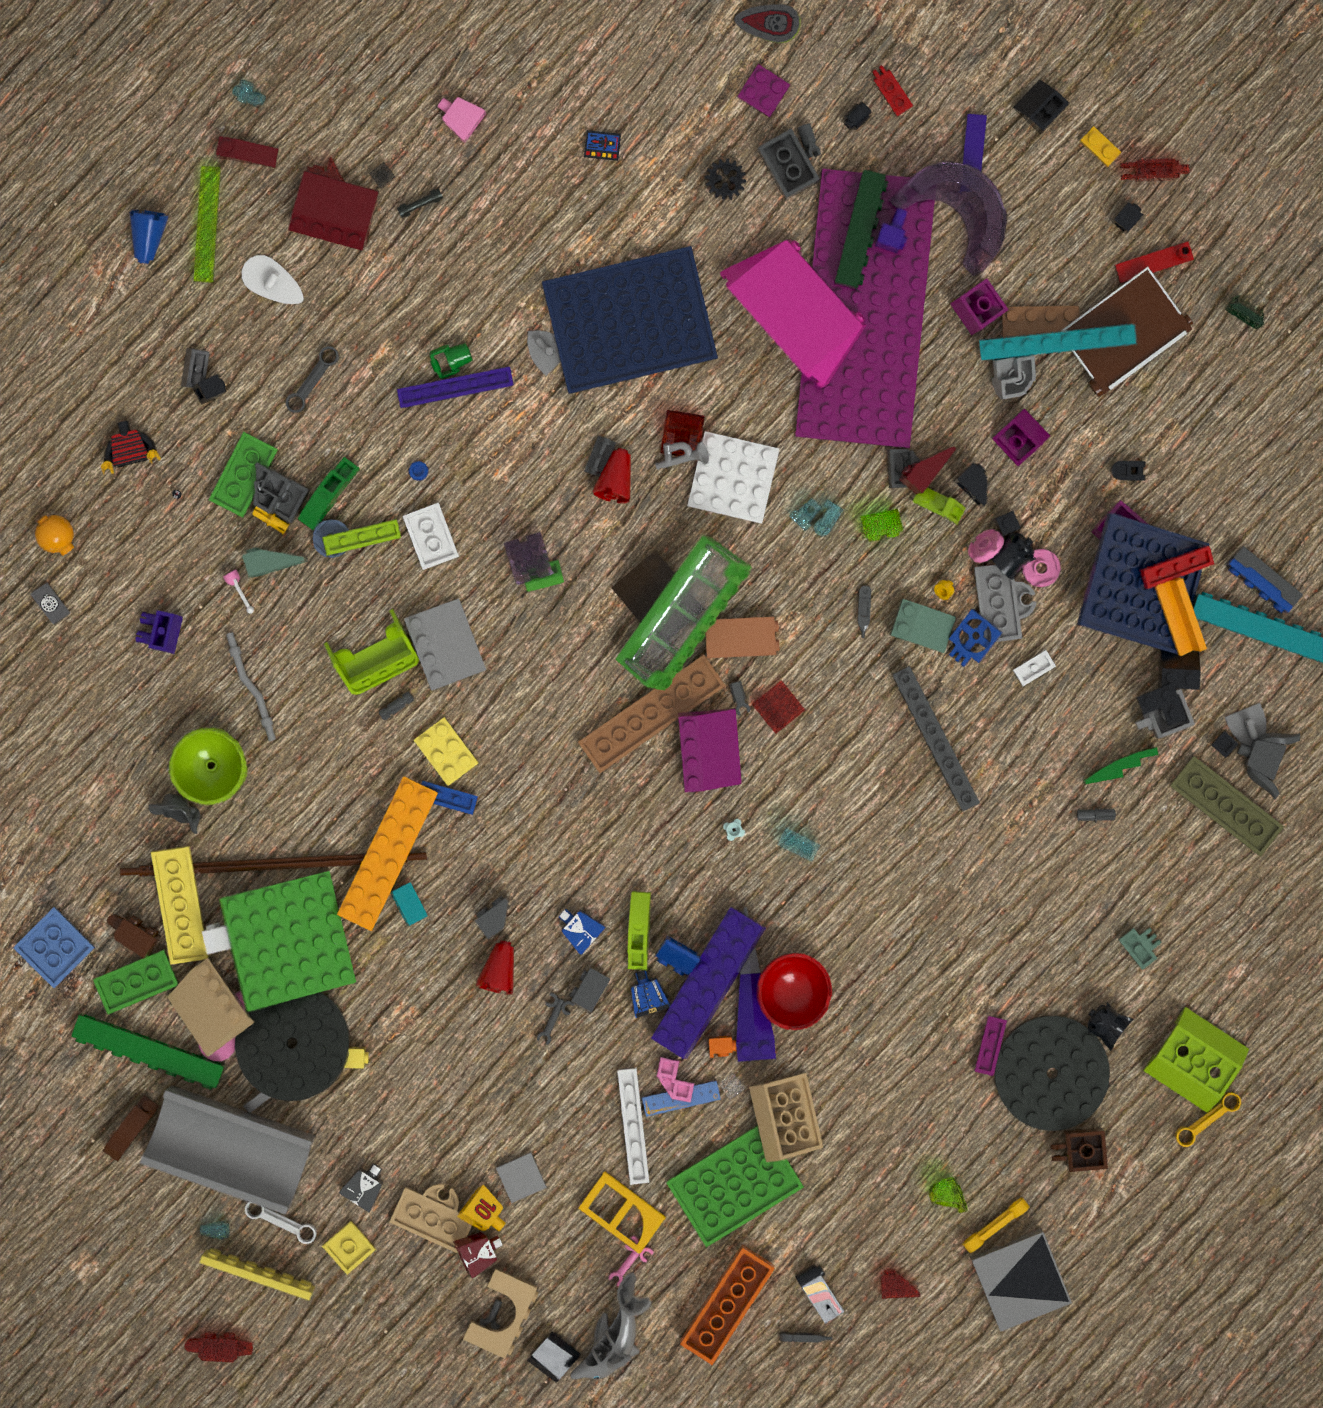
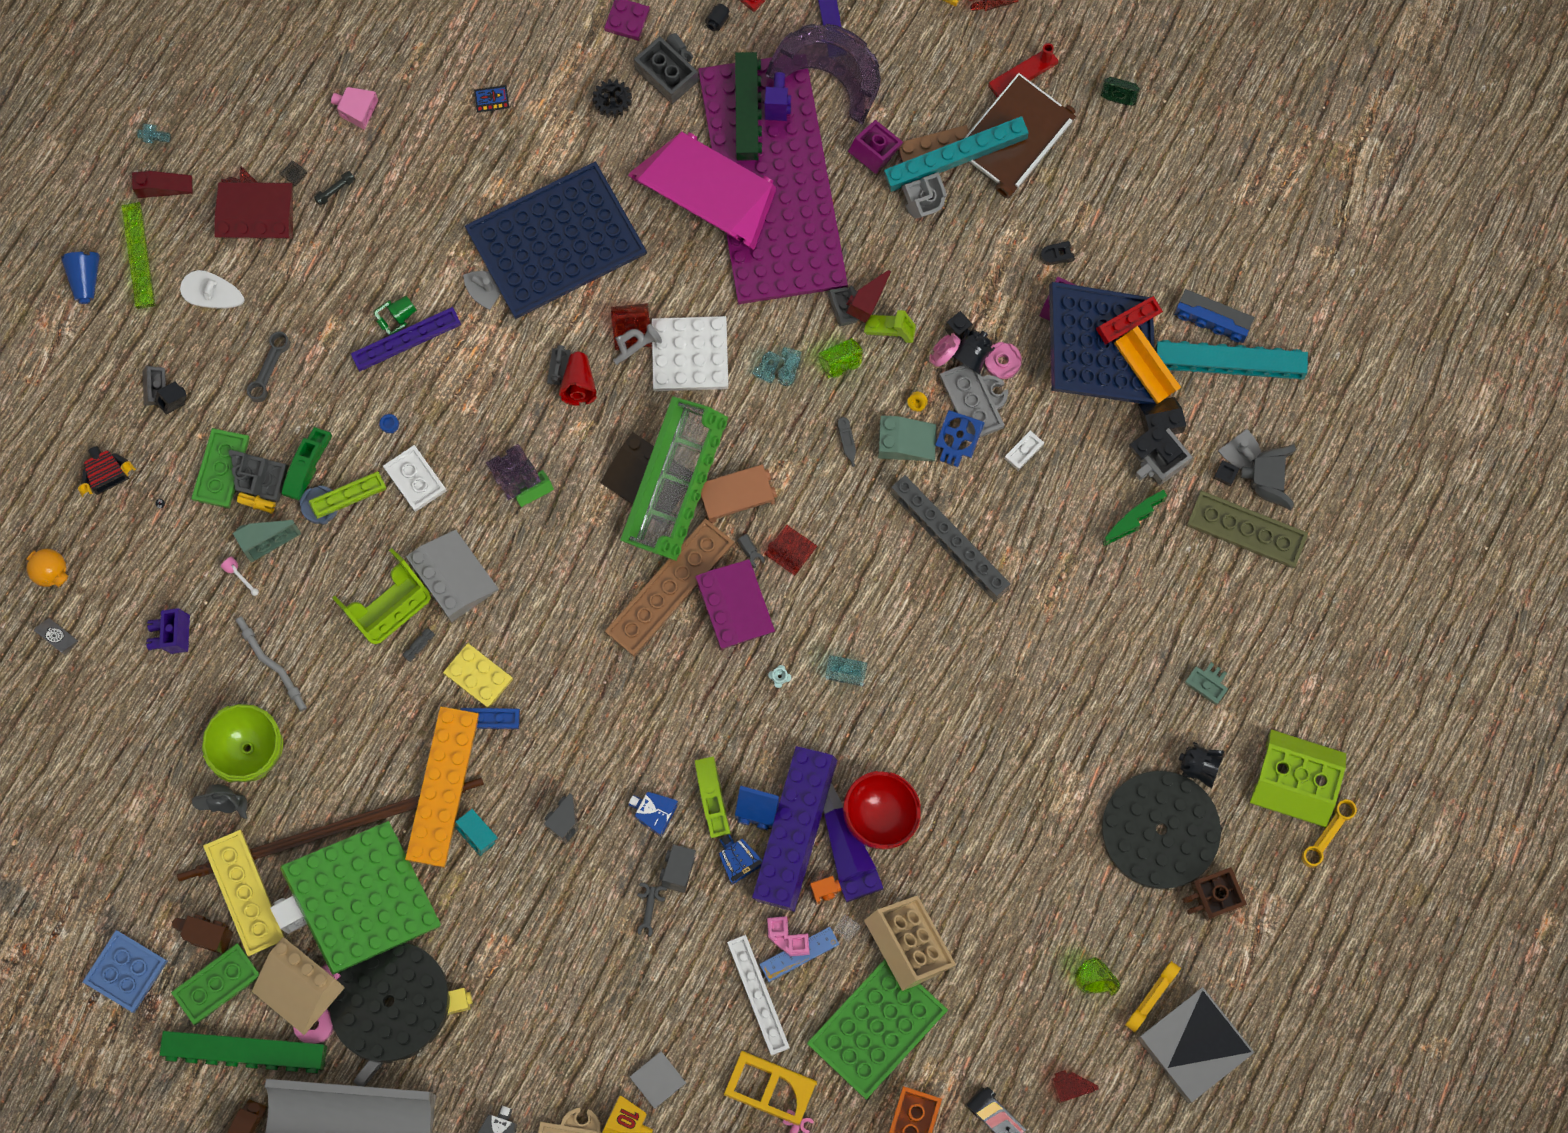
camera: 20 degrees left, 15 degrees down
red cone [475,940,514,995] -> none
black slope [954,463,987,508] -> none
magenta plate [974,1015,1007,1076] -> none
magenta slope [992,408,1050,466] -> none
dark grey axle [1077,807,1116,823] -> none
black brick [1112,202,1143,234] -> none

